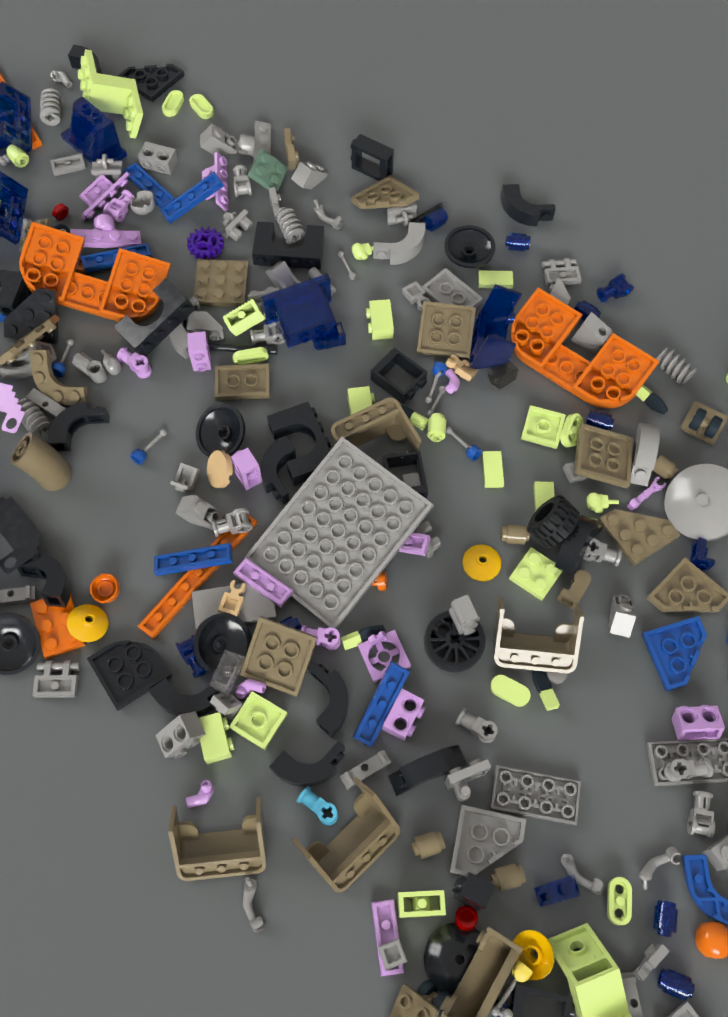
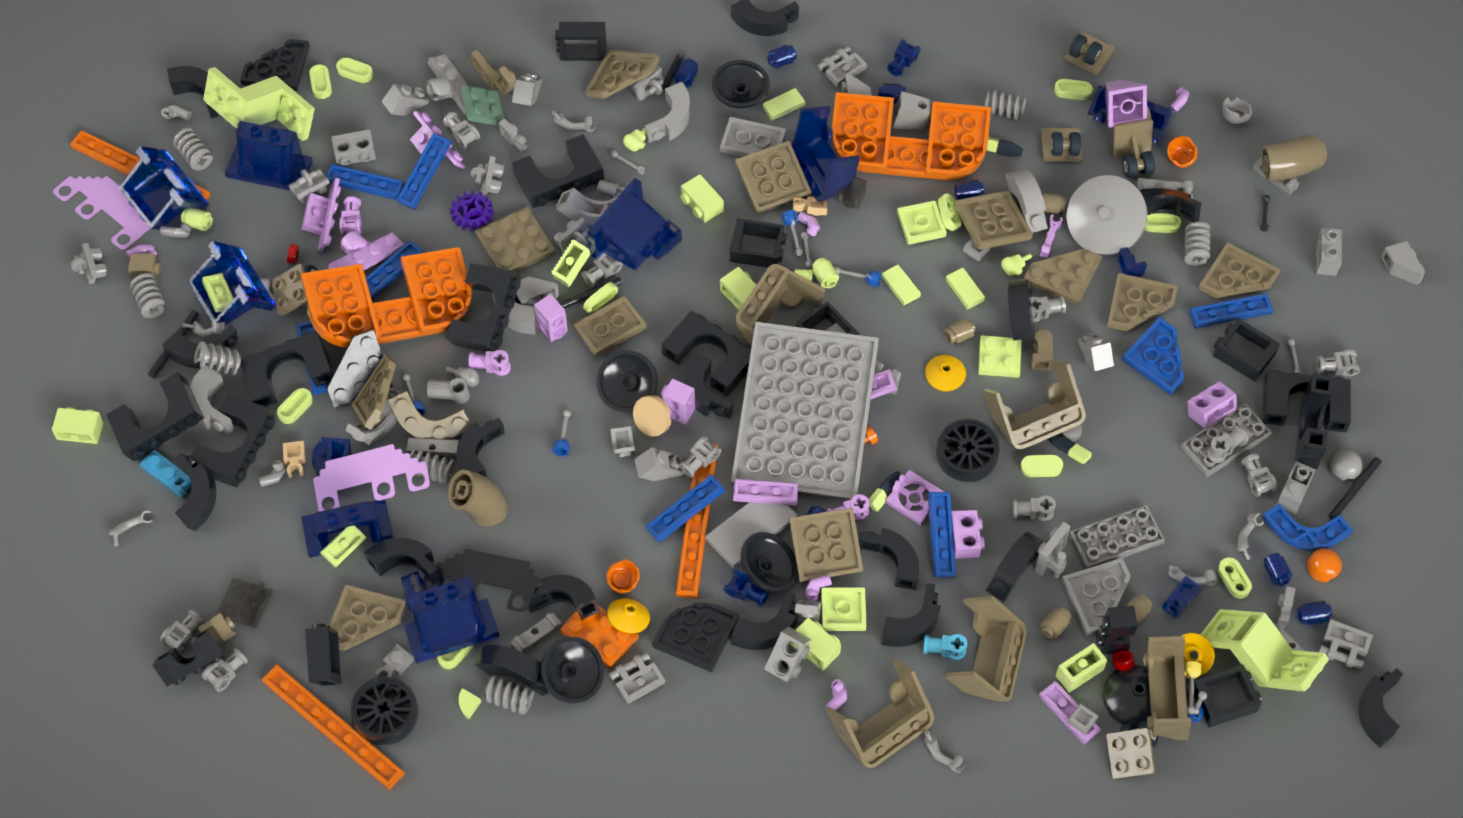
camera: 30 degrees left, 5 degrees down
light grey tile [50,153,86,176] -> none
light grey hair [130,190,156,215] -> none
clear slope [210,650,245,697] -> none
tan plate [218,580,246,617] -> none
light grey piece [275,207,305,245] -> none
light grey piece [340,750,391,790] -> none
light grey plate [402,281,431,311] -> none
light grey brick [449,595,480,636] -> none
black tyre [527,495,580,548] -> none

